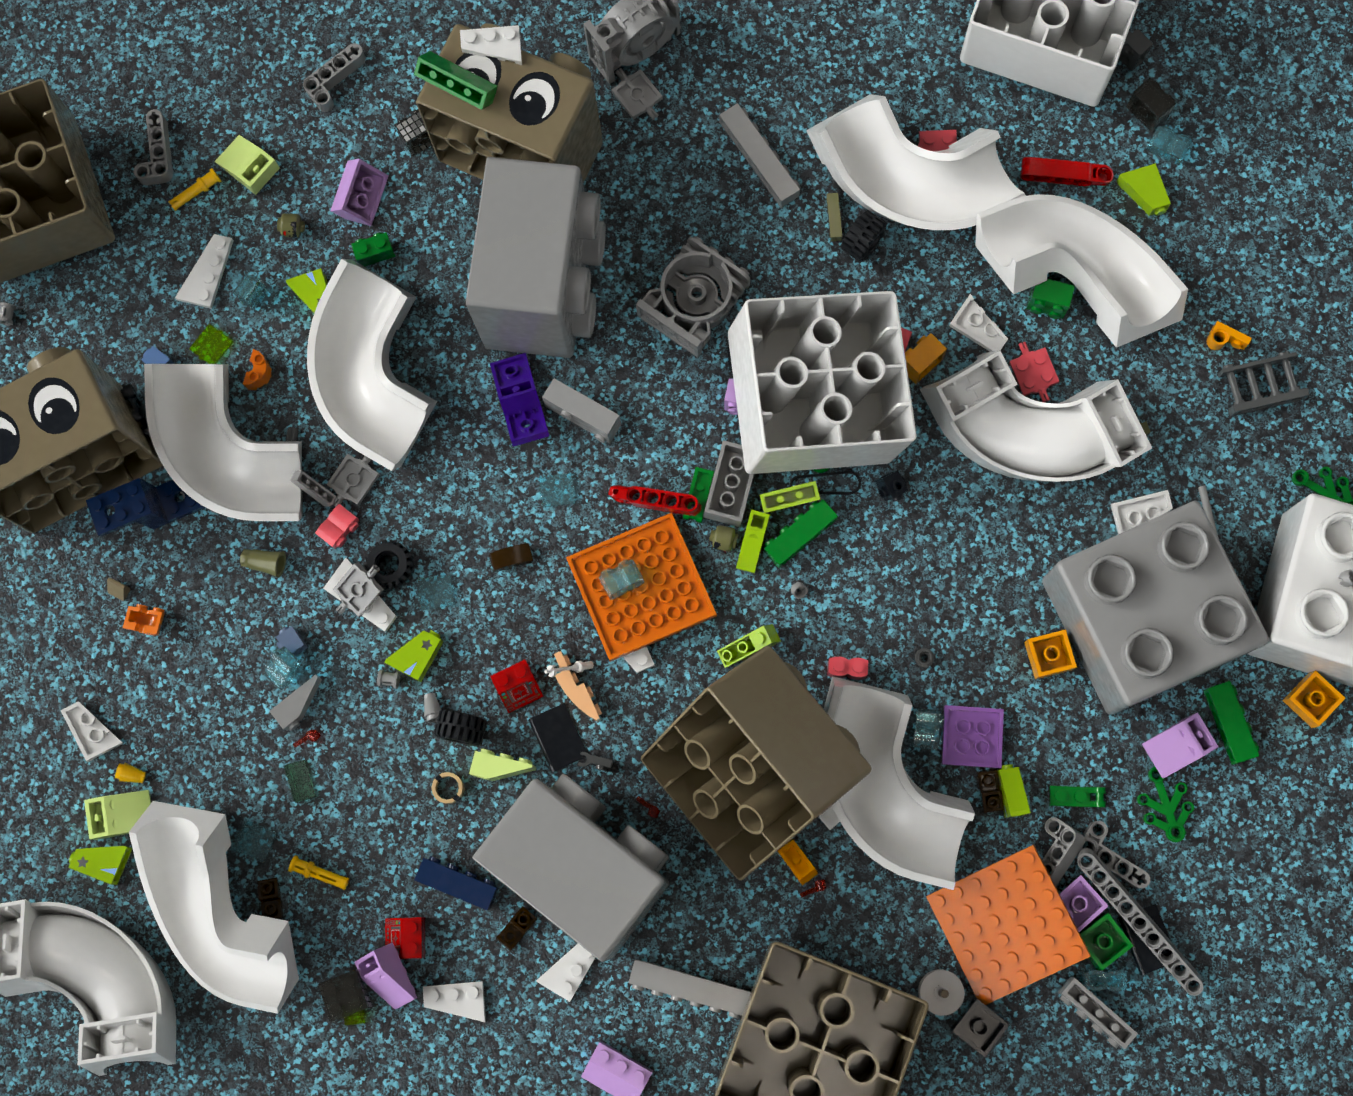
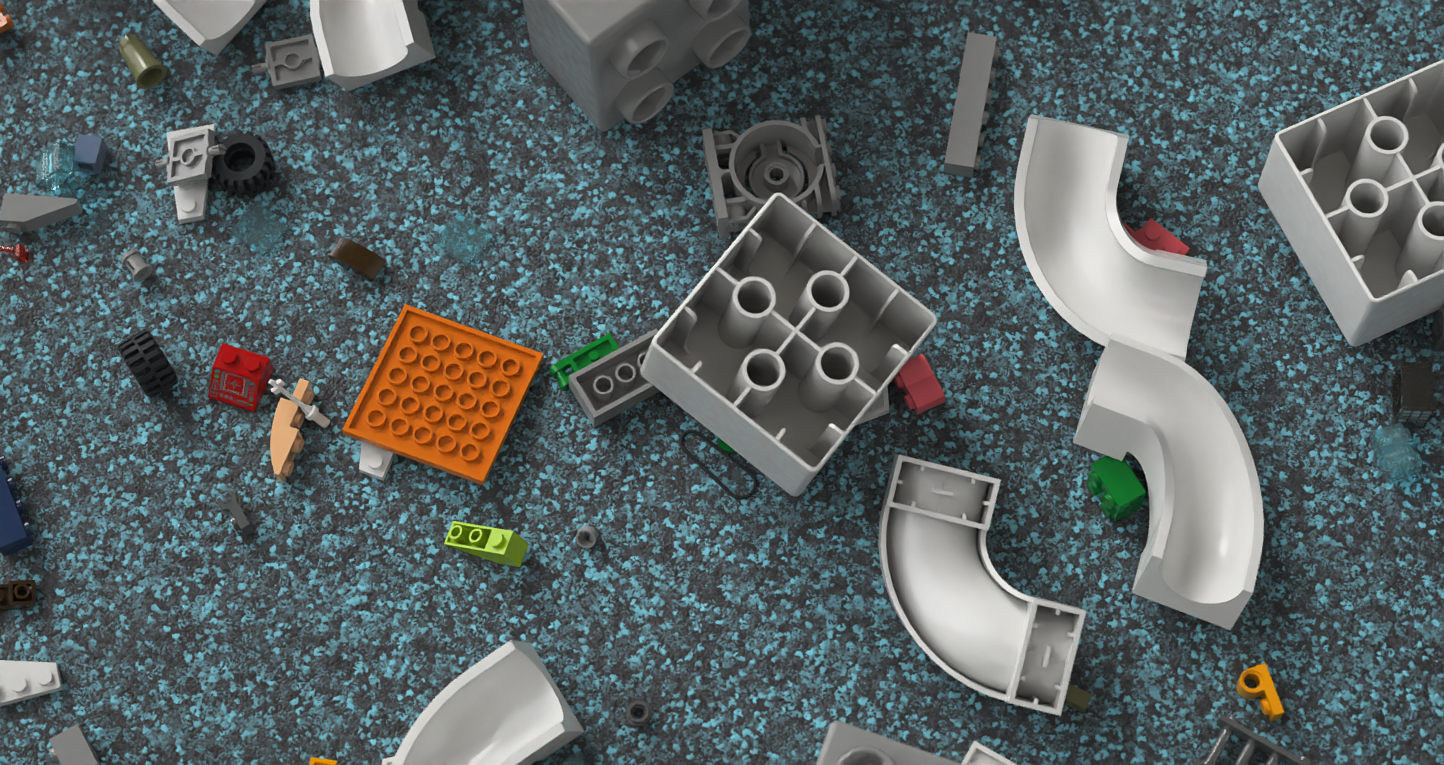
camera: 40 degrees right, 10 degrees down
light grey piece [290,470,337,507] -> none
coral brick [315,504,359,549] -> none
lime slope [384,630,443,682] -> none
light grey cone [424,693,442,723] -> none
tan piece [432,772,465,804] -> none
yellowish green slope [469,749,537,781] -> none
light grey piece [472,774,669,962] -> none
dark purple bracket [490,353,550,447] -> none
black piece [528,703,587,773] -> none
light grey brick [542,378,621,444] -> none
clear light blue brick [598,559,644,600] -> none
red piece [608,485,701,516] -> none
clear red hand [636,796,660,819] -> none
dark tan piece [641,646,872,880] -> none
olive head [709,525,738,552] -> none
lime slope [736,510,770,573] -> none
lime brick [759,481,820,513] -> none
green brick [764,499,838,568] -> none
olive piece [826,193,842,242] -> none
coral brick [827,657,868,680] -> none
black tyre [841,210,887,262] -> none
black brick [875,470,908,502] -> none
light orange brick [905,333,947,384] -> none
white wing [949,294,1008,352] -> none
coral plate [1009,342,1060,403] -> none
red piece [1020,157,1114,186] -> none
lime slope [1117,163,1171,216] -> none

